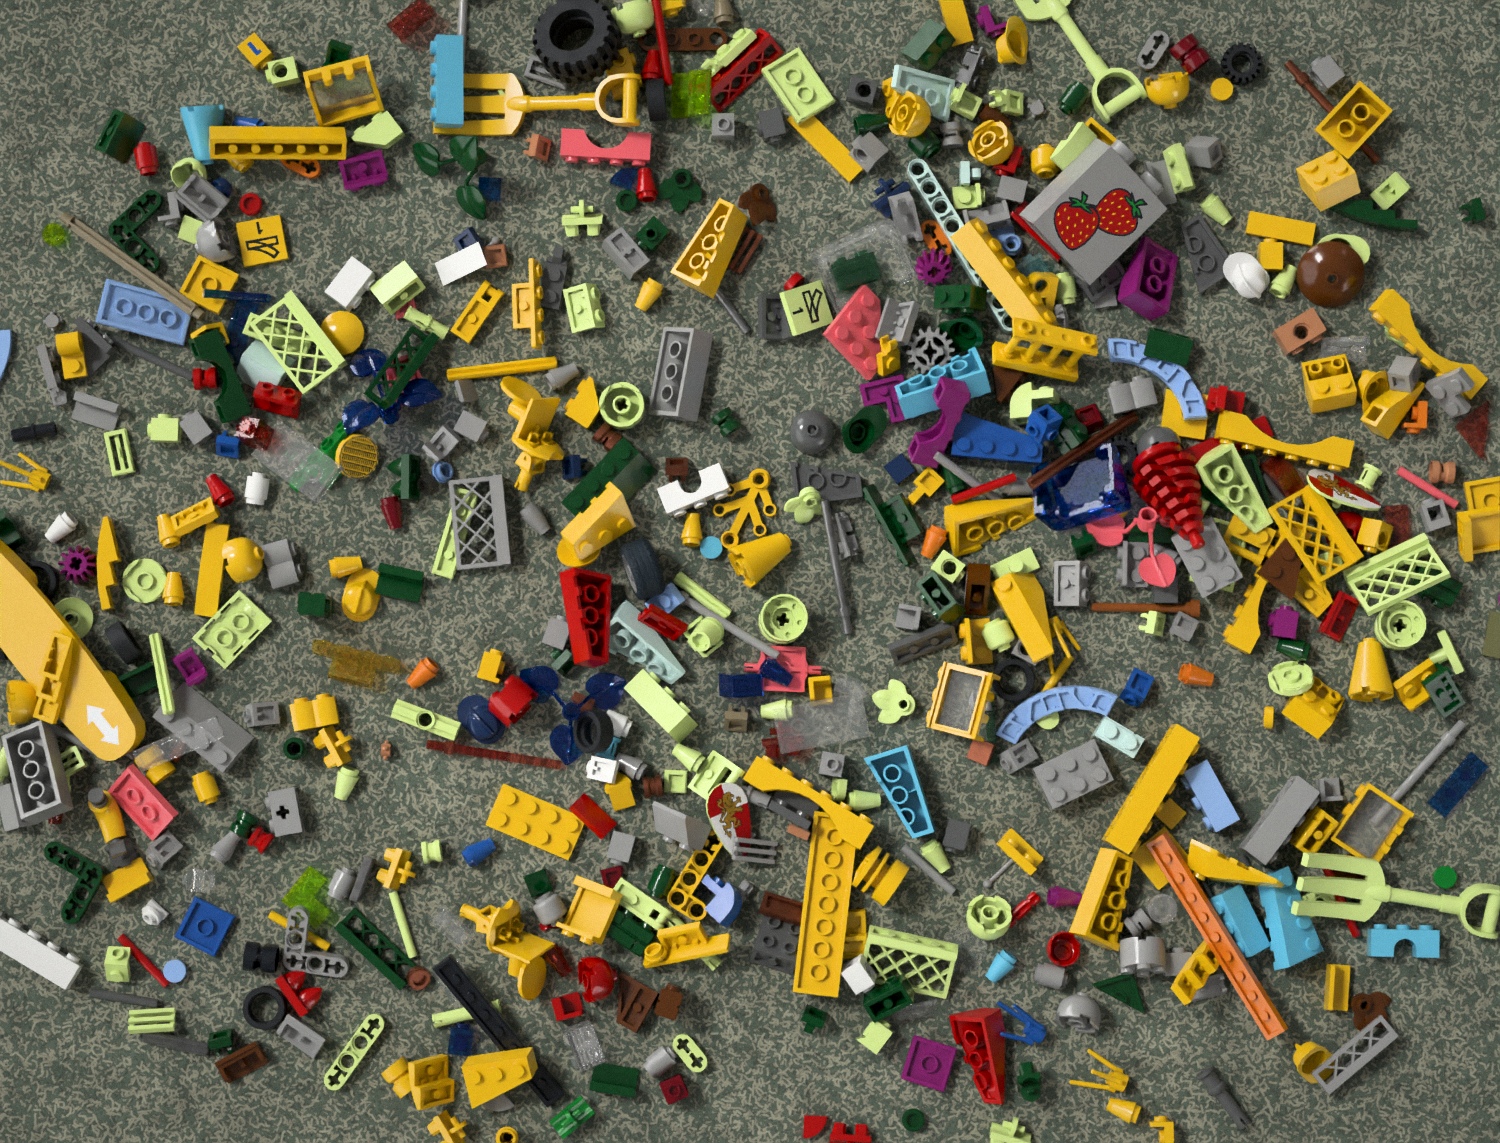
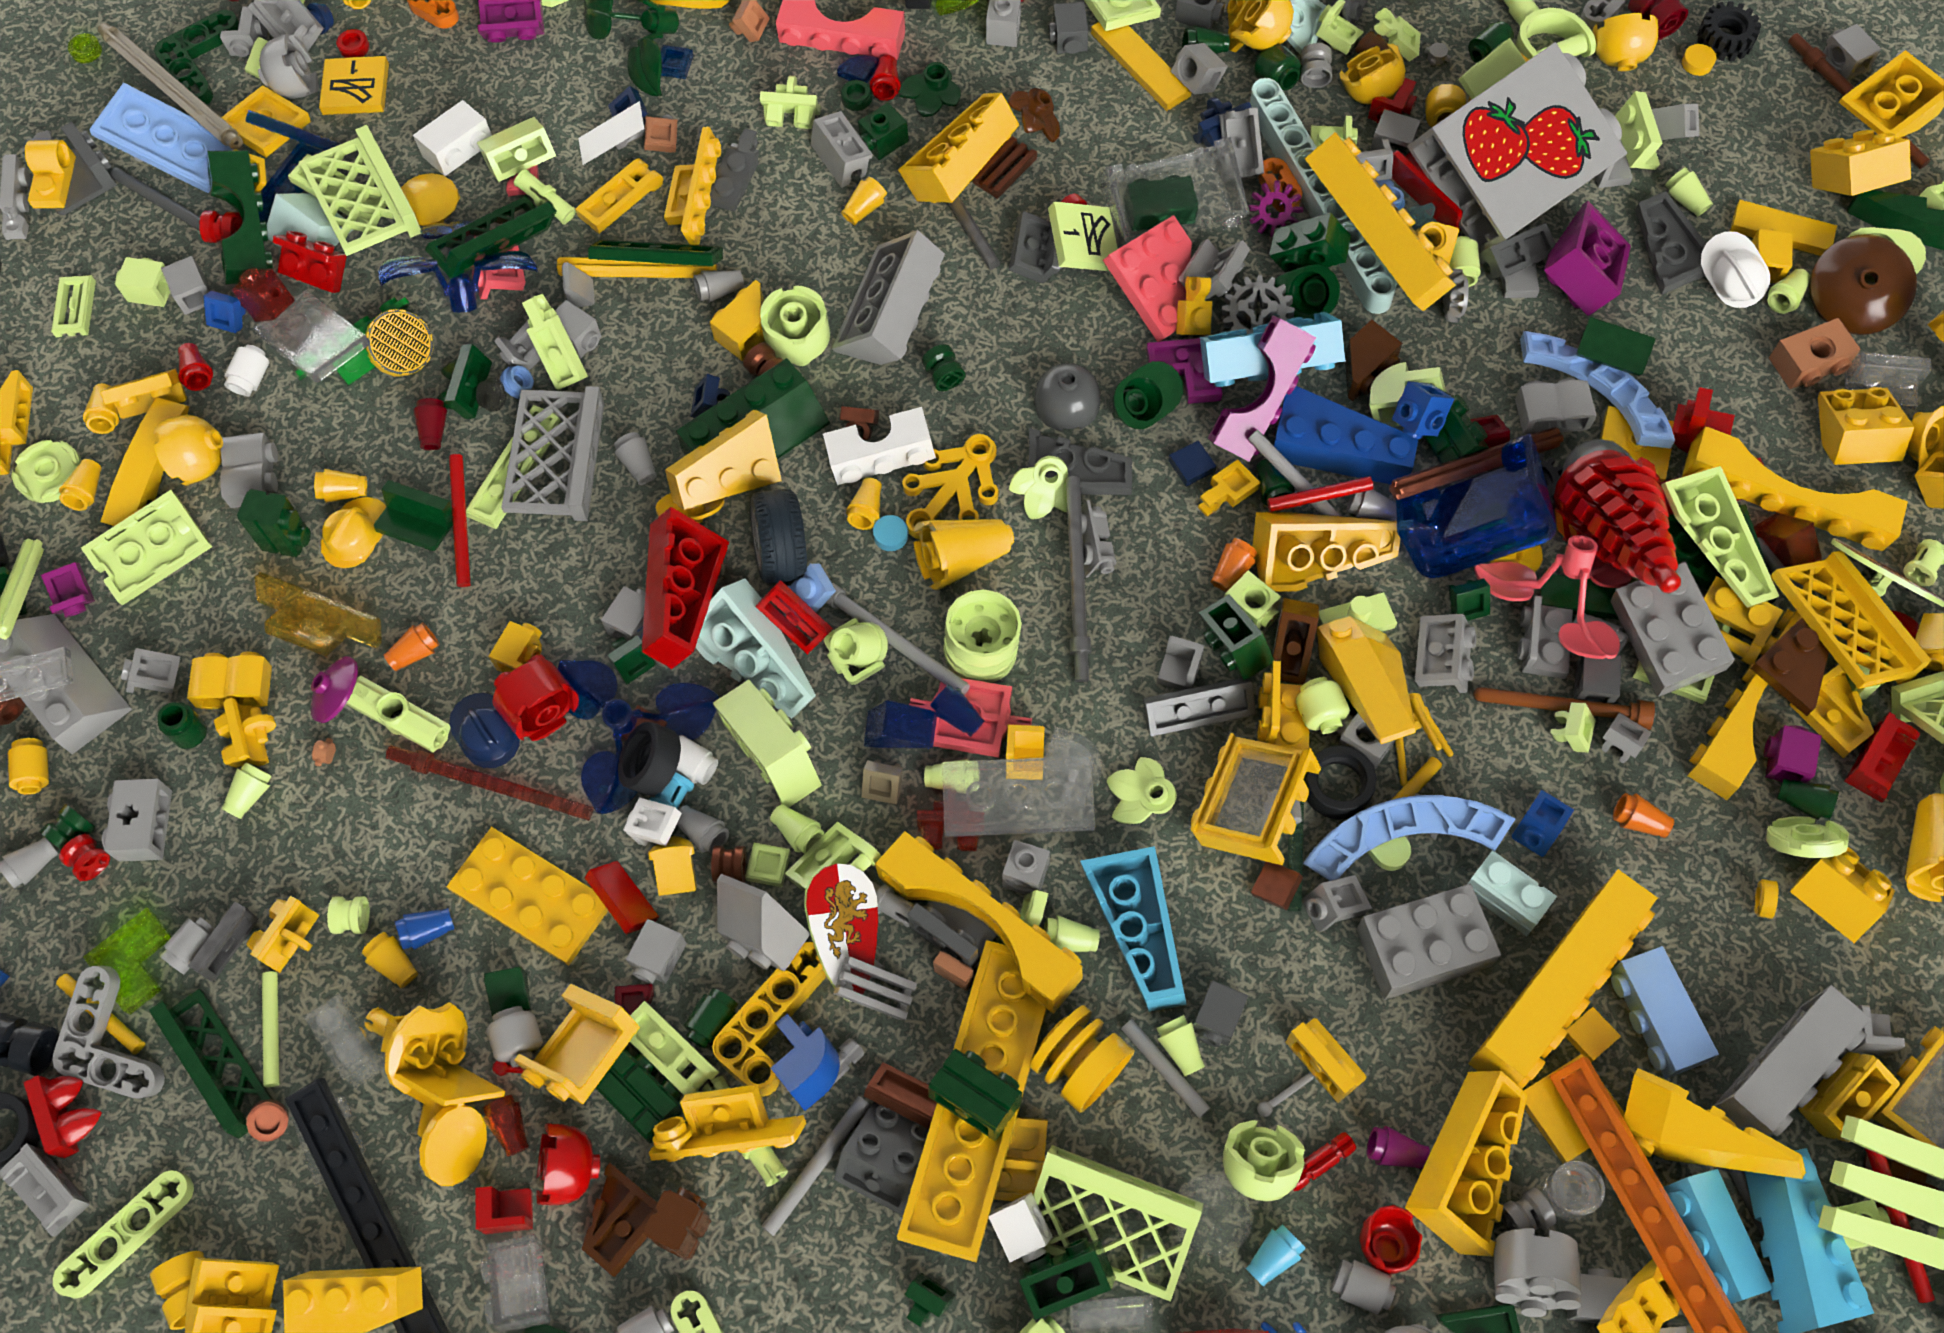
camera: 10 degrees right, 20 degrees down
light grey panel [71,391,122,431] -> none
yellowish green pin [432,999,502,1028] -> none
clear blue bracket [447,1023,475,1057] -> none
yellow piece [500,376,565,492] -> none
yellowish green bracket [563,283,605,333] -> none
yellowish green axle [673,572,732,619] -> none
dark green bracket [862,484,924,567] -> none
light aqua tile [959,161,981,186] -> none
yellow fence [992,317,1098,383] -> none
none -> magenta dish [310,656,358,723]
none -> yellow cone [362,932,418,989]
none -> red bar [449,454,471,587]
none -> yellowish green hinge [522,294,588,390]
none -> dark green tile [588,240,723,266]
none -> light grey bar [761,1096,871,1236]
none -> dark green brick [928,1048,1022,1141]

